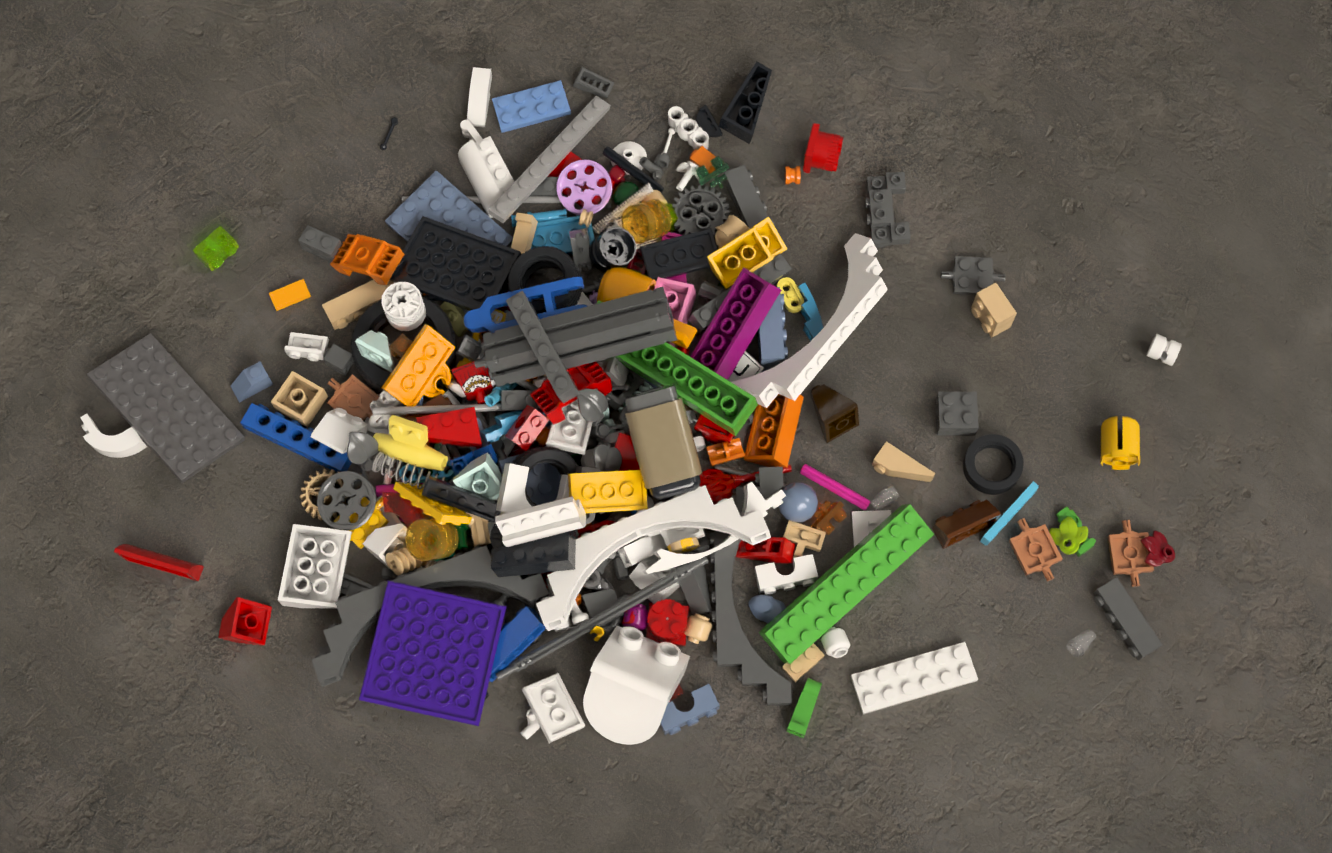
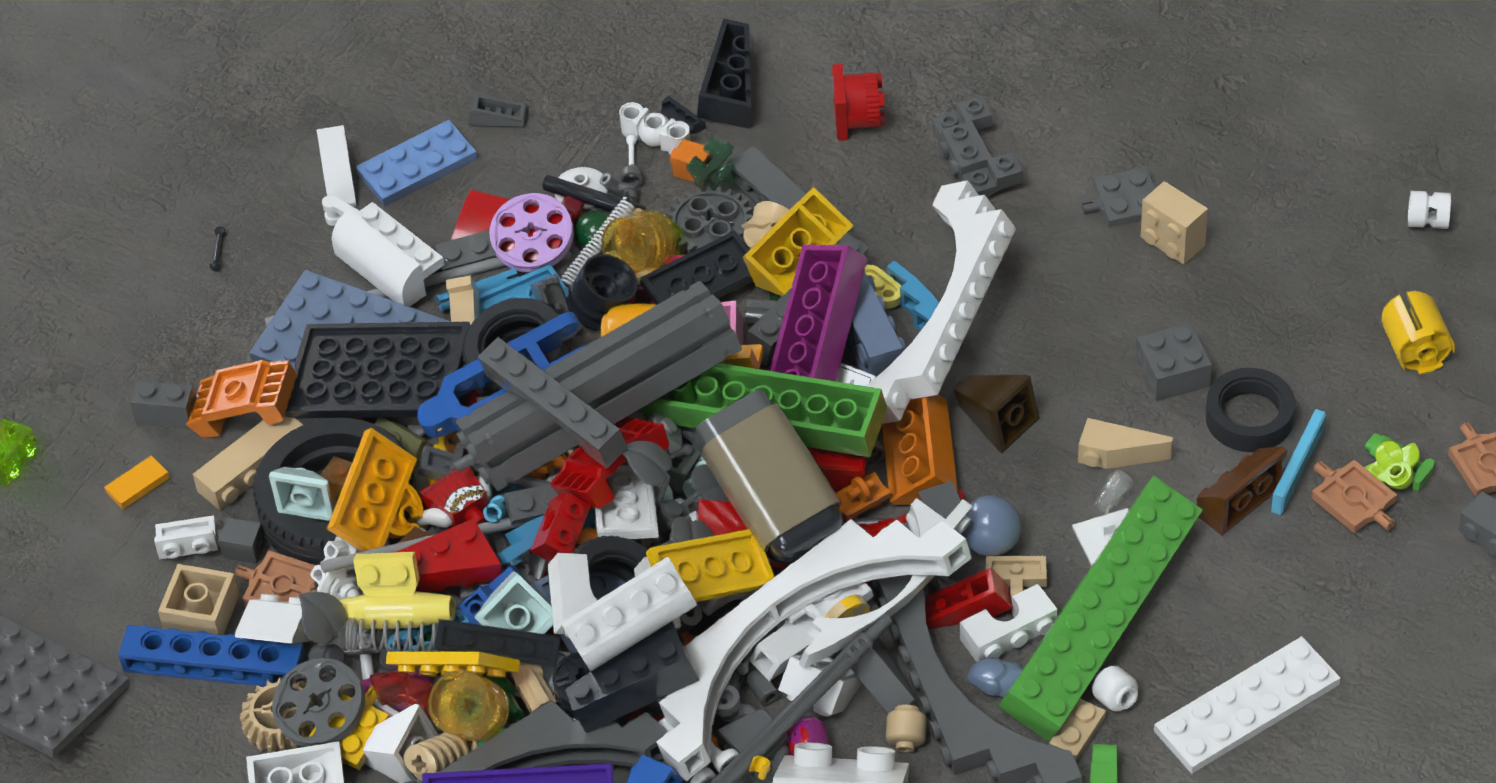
camera: 15 degrees left, 20 degrees down
sand blue slope [231,362,273,403] -> none
white wheel [381,282,426,331] -> none
light grey plate [488,96,611,223] -> none
tan bush [579,209,593,228] -> none
red piece [646,599,689,646] -> none
white plant [676,161,705,191] -> none
orange wheel [785,166,801,184] -> none
dark pink axle [800,464,870,510] -> none
clear orange hips [811,500,848,535] -> none
clear cone [1067,629,1096,657] -> none

